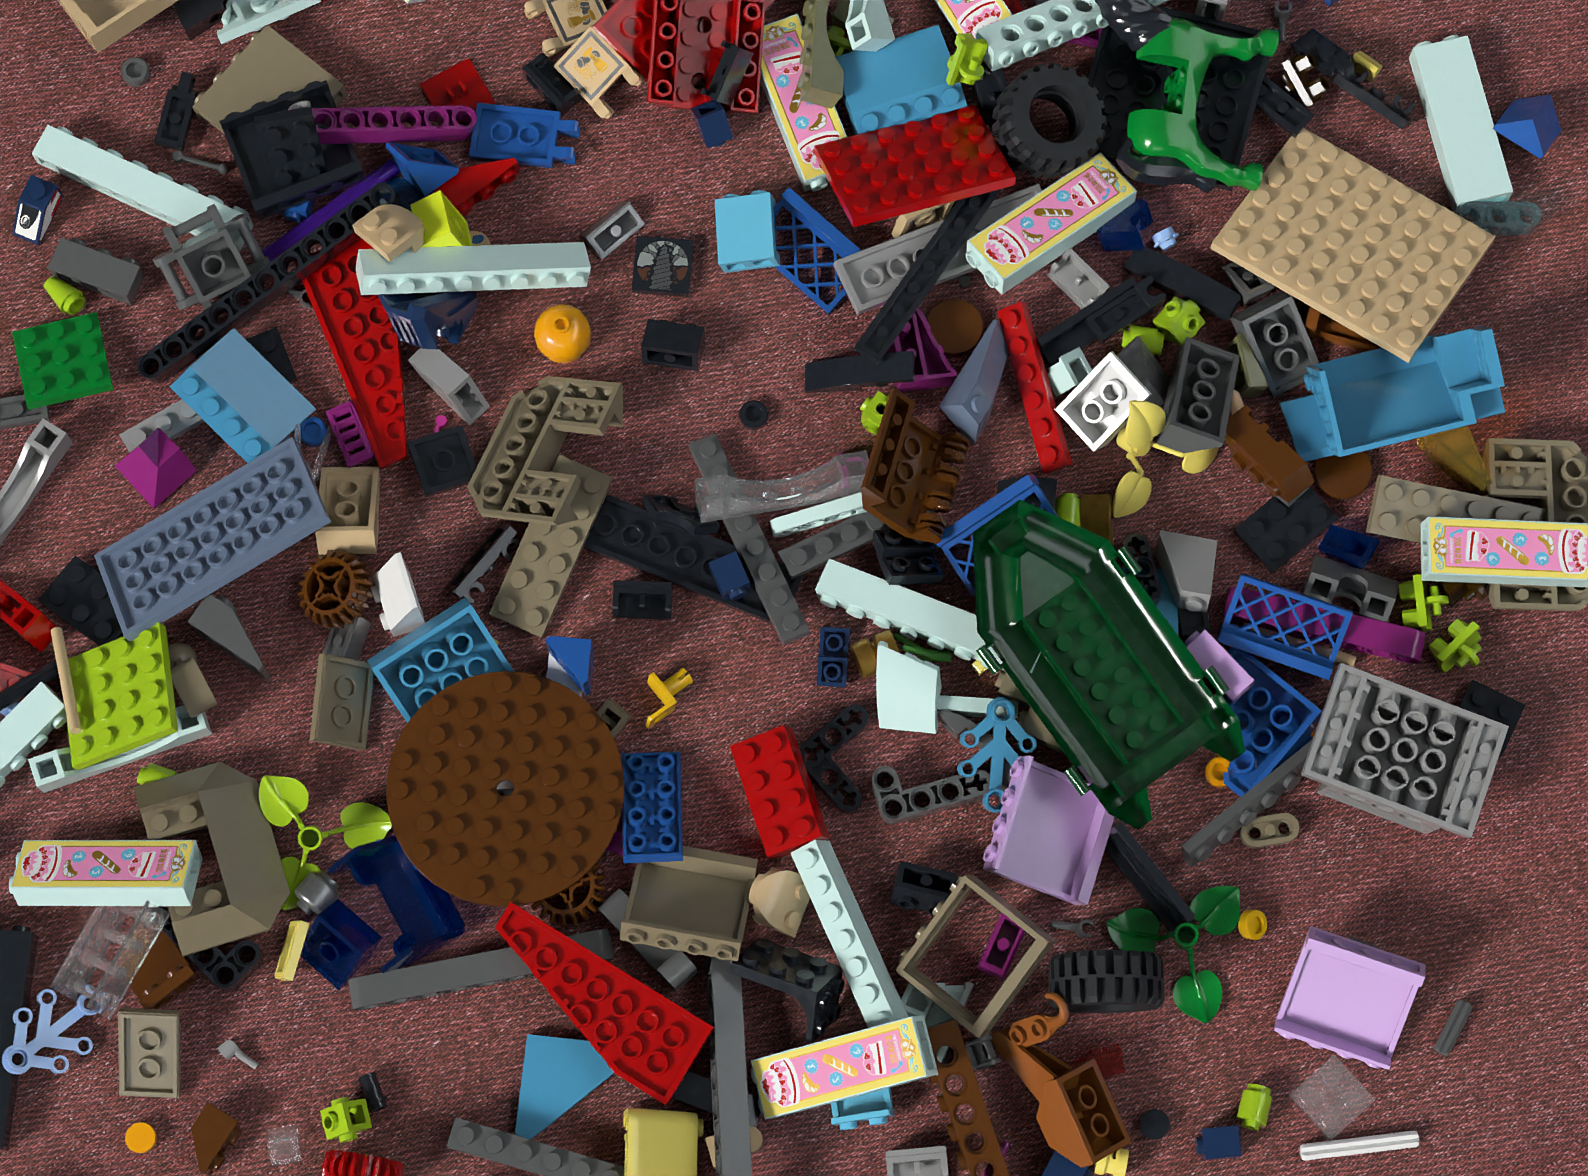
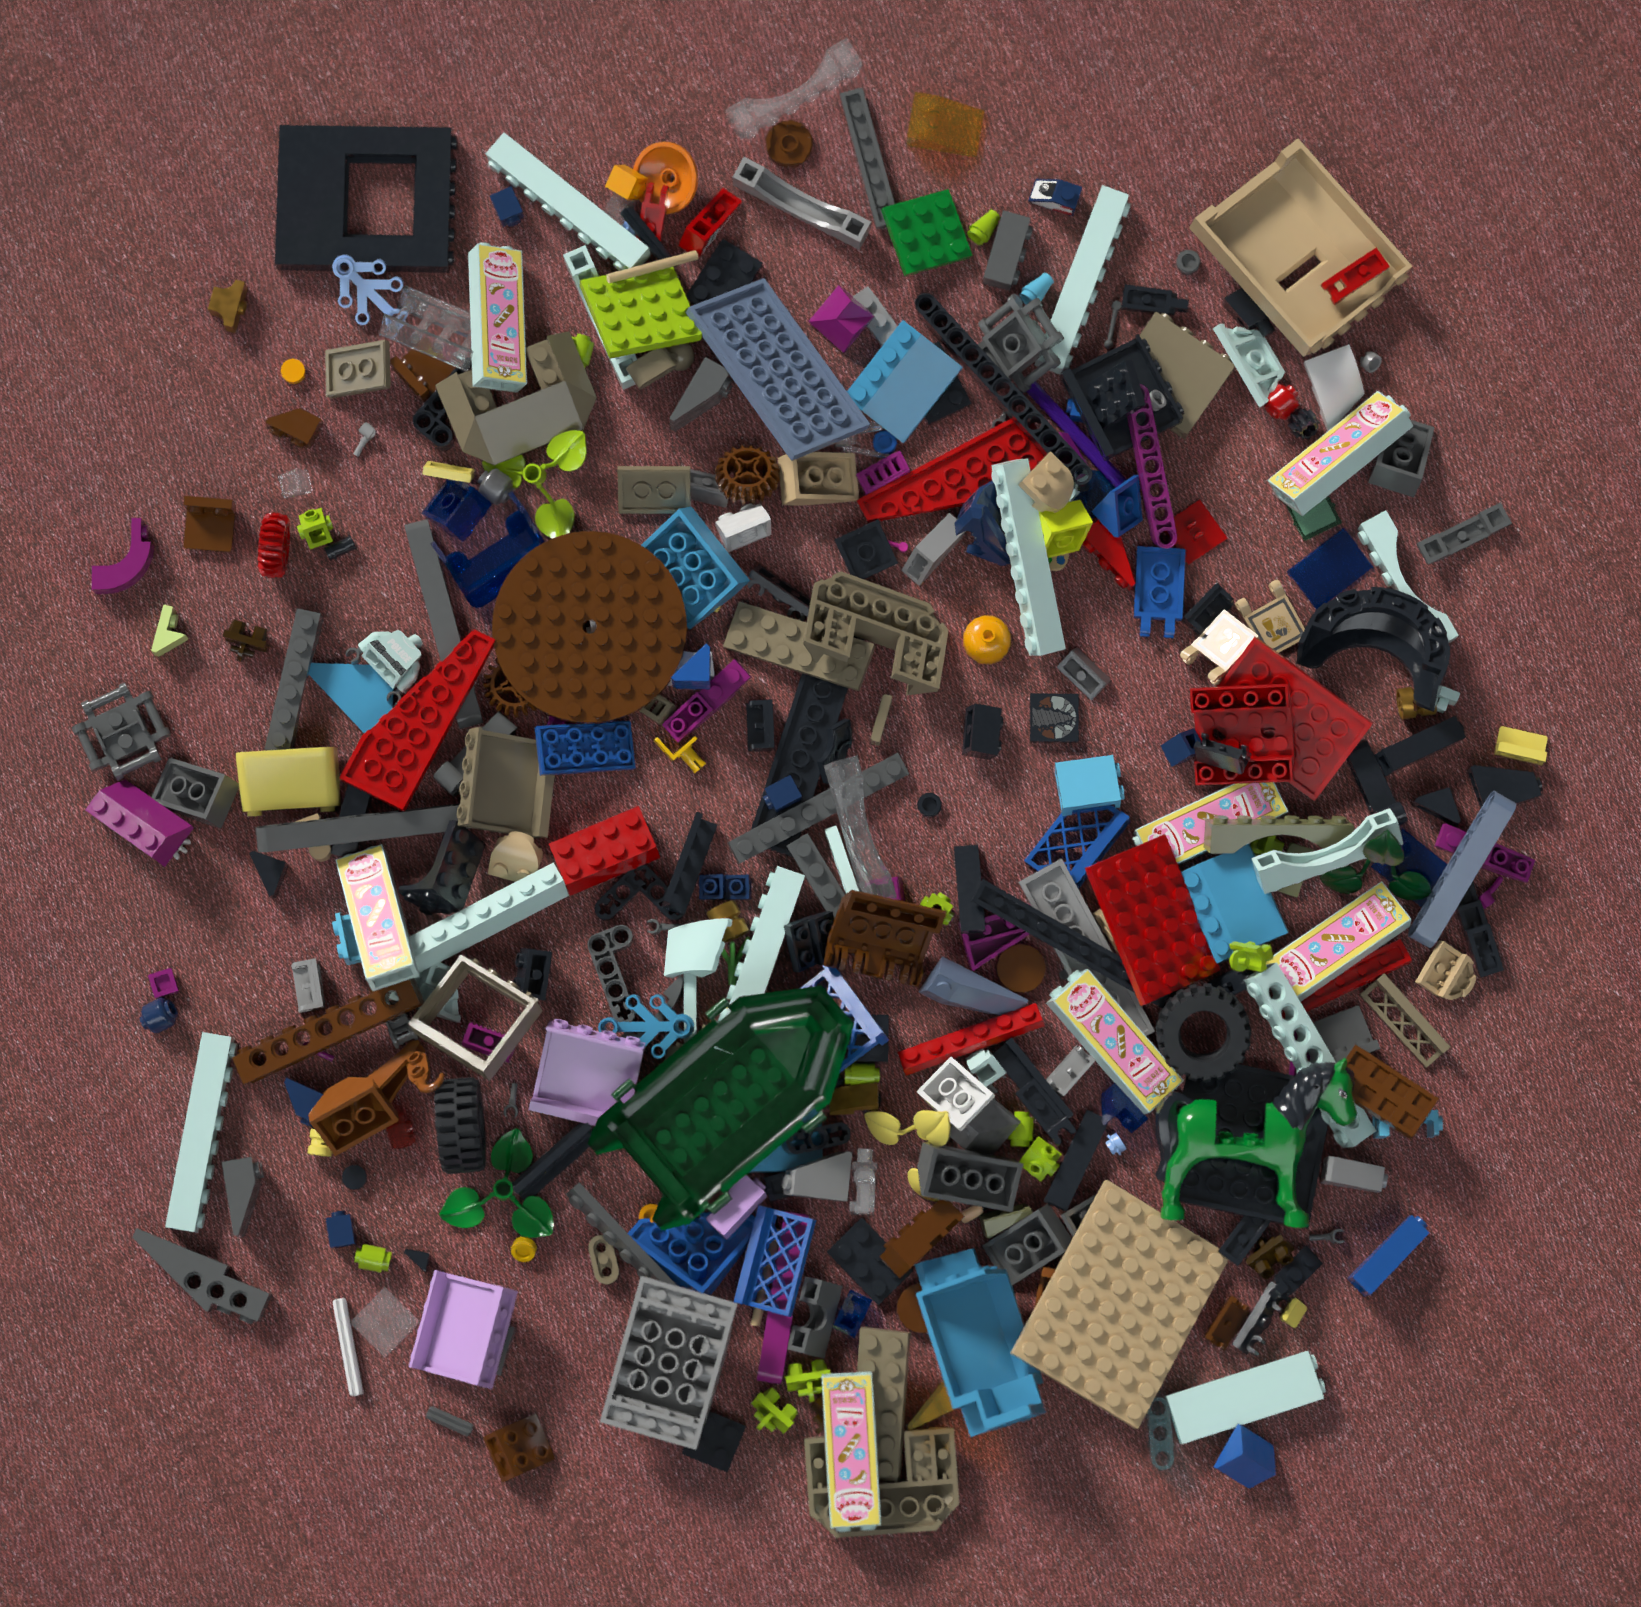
camera: 85 degrees right, 5 degrees up
none -> light aqua torso [346,630,422,707]
none -> black slope [404,1248,431,1273]
none -> reddish brown bracket [483,1414,555,1483]
none -> dark grey hand [647,919,682,935]
none -> black fence [661,811,717,916]
none -> magenta slope [662,659,752,743]
none -> clear hips [849,1149,877,1216]
none -> dark tan tile [870,694,892,746]
none -> medium azure cone [1019,273,1054,305]
none -> reddish brown hinge [1203,1296,1251,1351]

